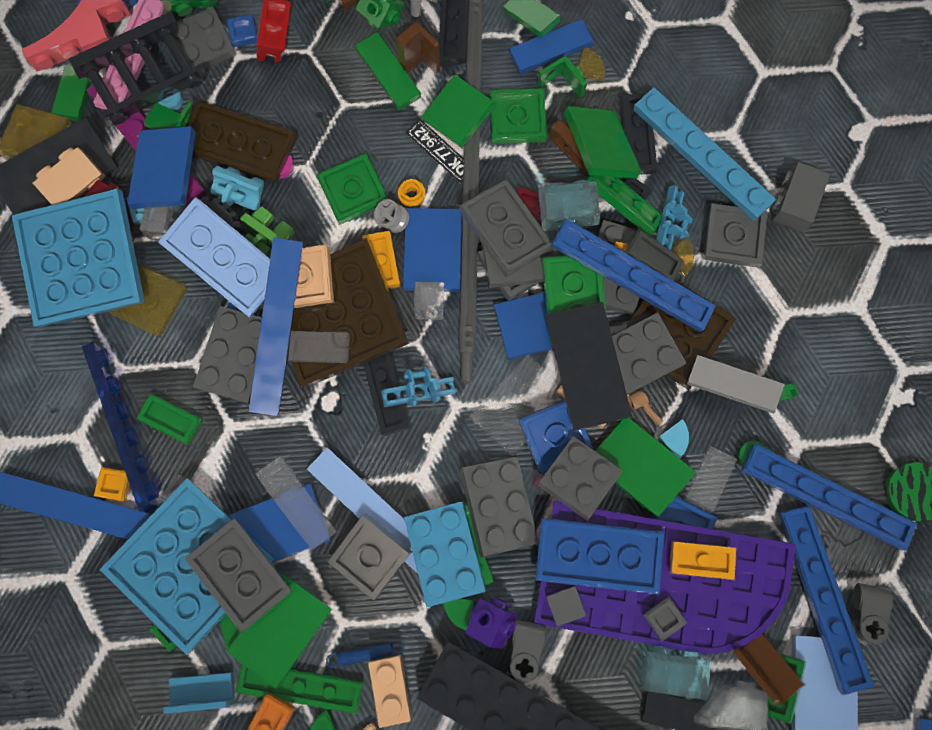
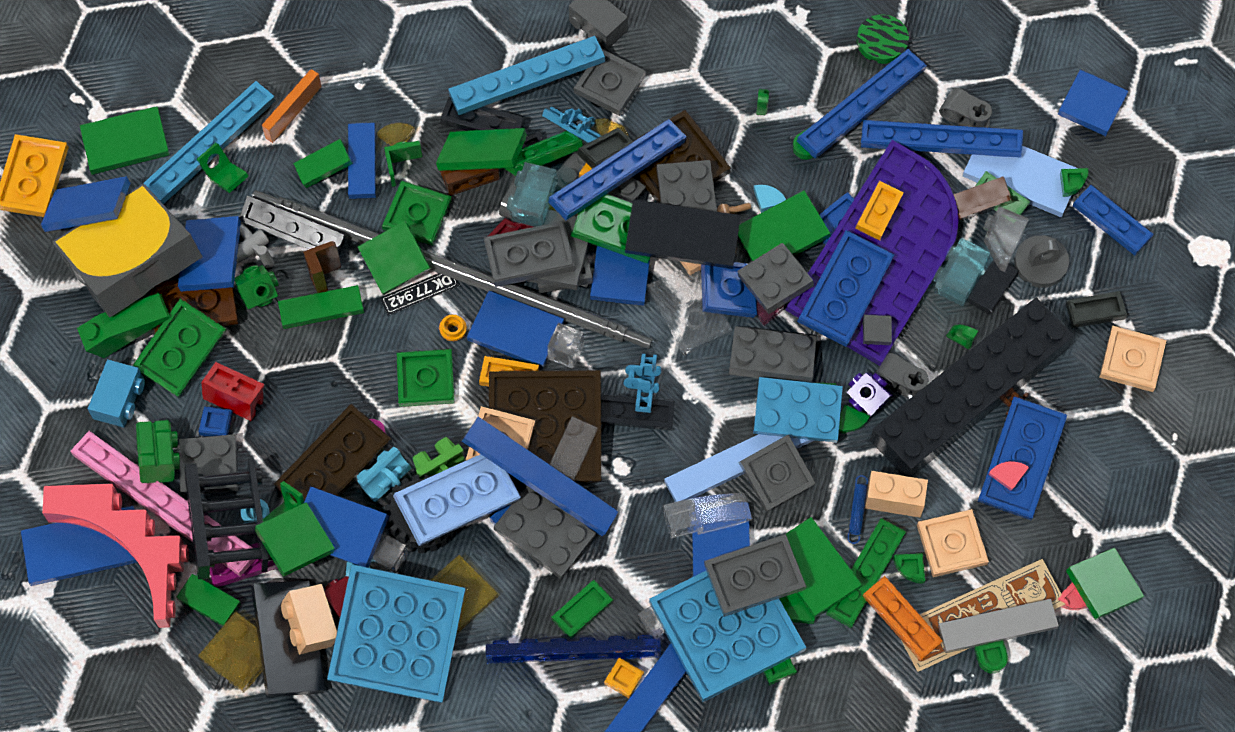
camera: 70 degrees left, 10 degrees down
dark azure panel [163,672,235,714] -> none
light grey wheel [374,199,409,233] -> none
dark grey tile [643,596,687,641] -> none
clear tile [684,446,737,513] -> none
light grey tile [687,355,785,414] -> none
none -> green tile [255,502,335,577]
none -> green tile [946,325,978,349]

